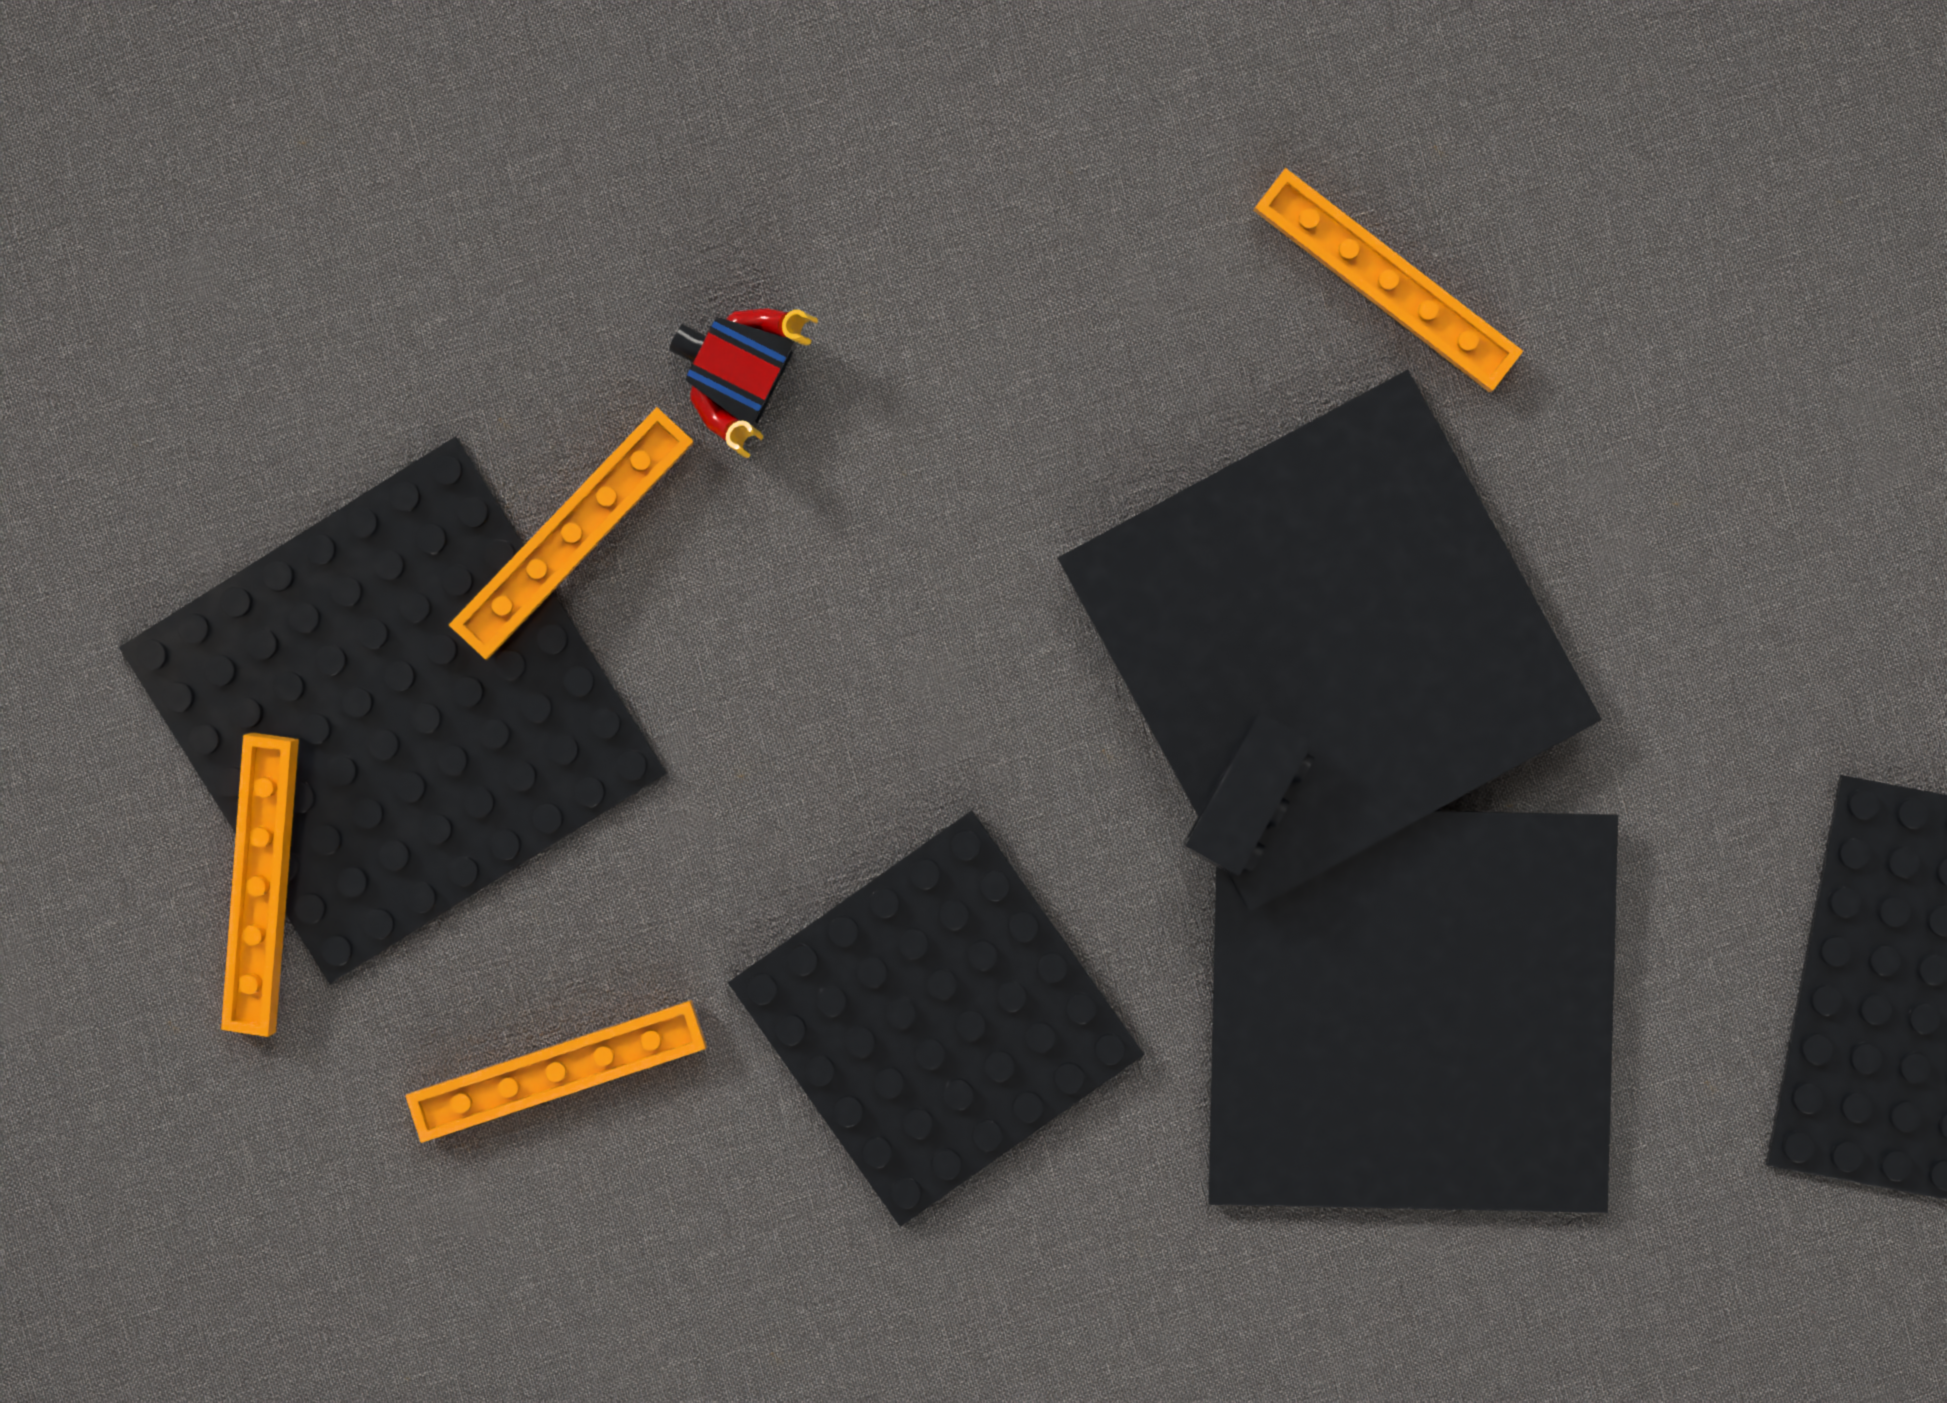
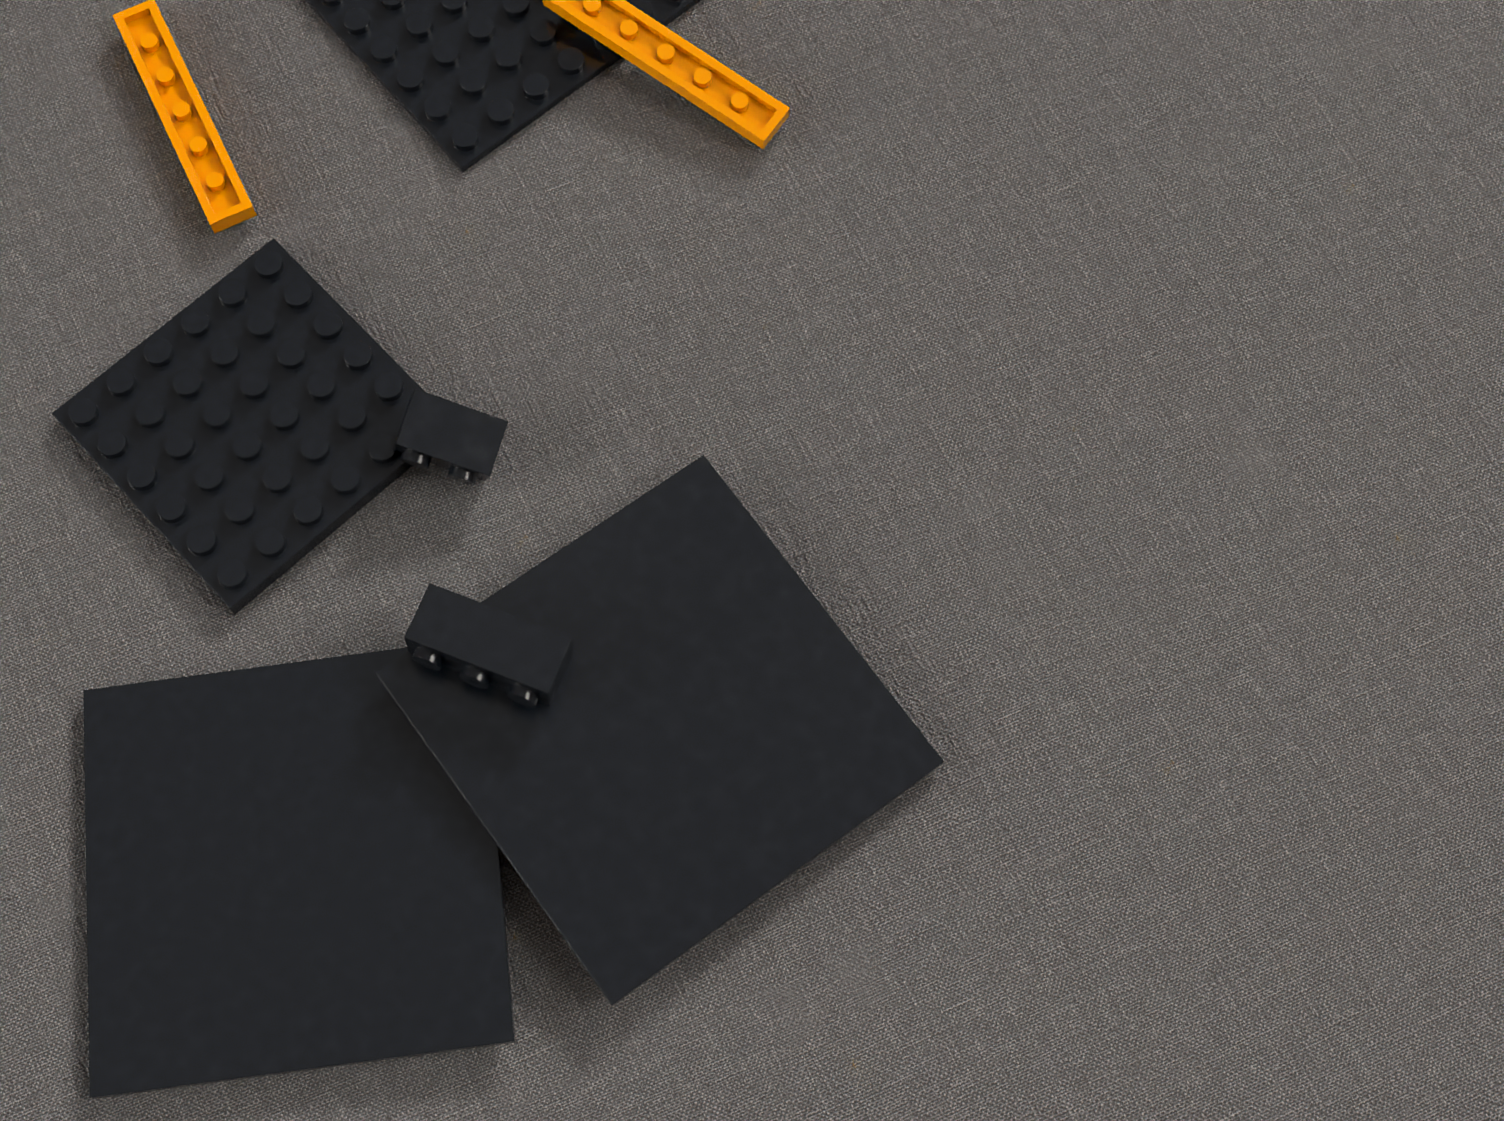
camera: 80 degrees right, 20 degrees down
torso [669,308,818,458] -> none
light orange plate [1253,168,1523,393] -> none
none -> black brick [392,389,508,485]

